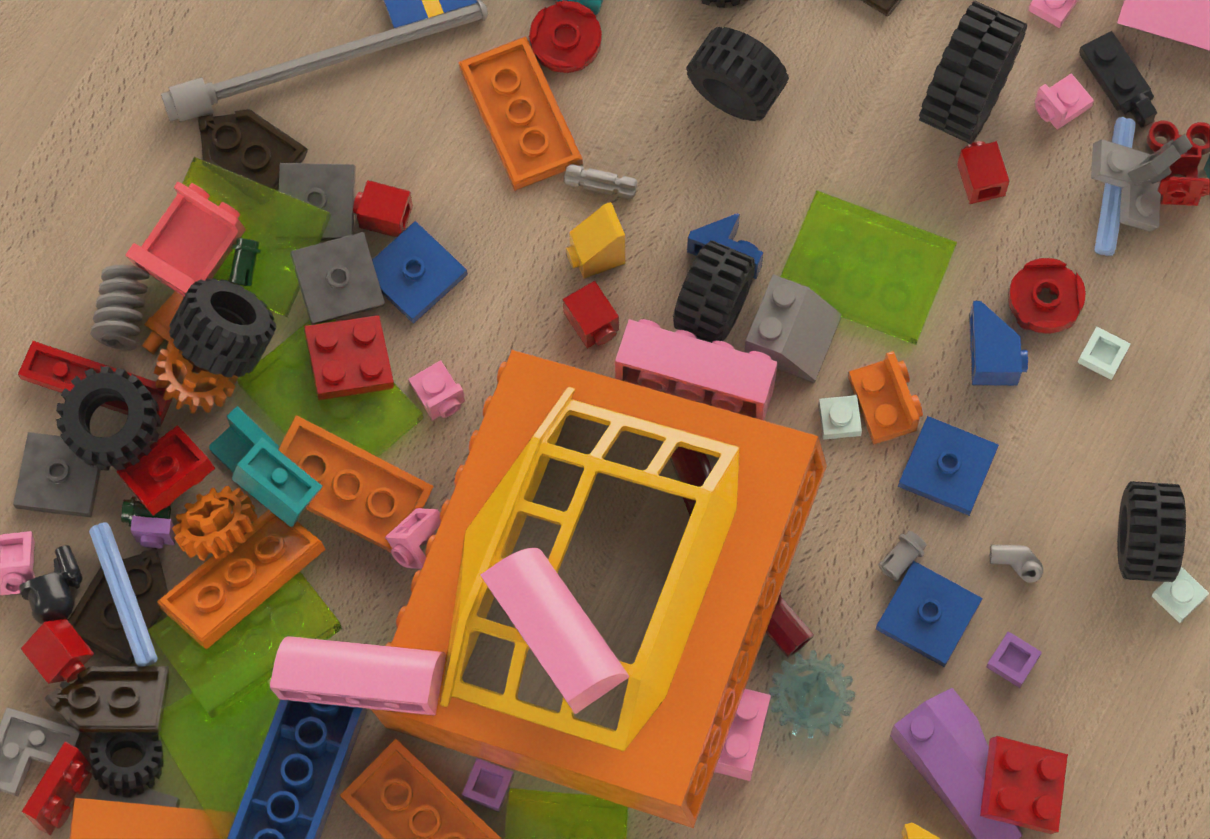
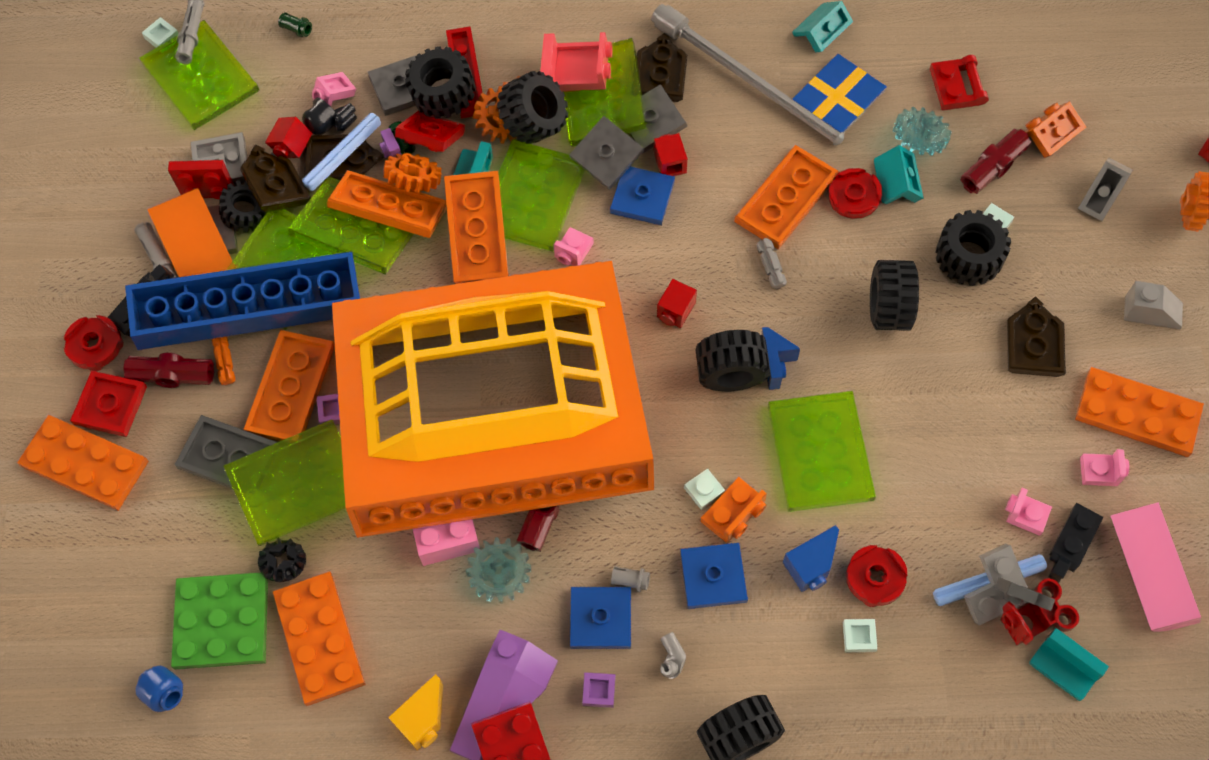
camera: 60 degrees right, 5 degrees down
light grey piece [90,265,150,350] -> none
dark green pin [228,238,262,287] -> none
teal panel [232,437,322,527] -> none
bright pink brick [270,636,446,715] -> none
red plate [304,315,394,400] -> none
bright pink bracket [385,508,441,569] -> none
bright pink brick [480,548,630,714] -> none
yellow slope [565,202,625,279] -> none
bright pink brick [615,319,777,421] -> none
light grey slope [744,274,842,383] -> none
black tyre [919,1,1027,144] -> none
red brick [957,141,1010,204] -> none

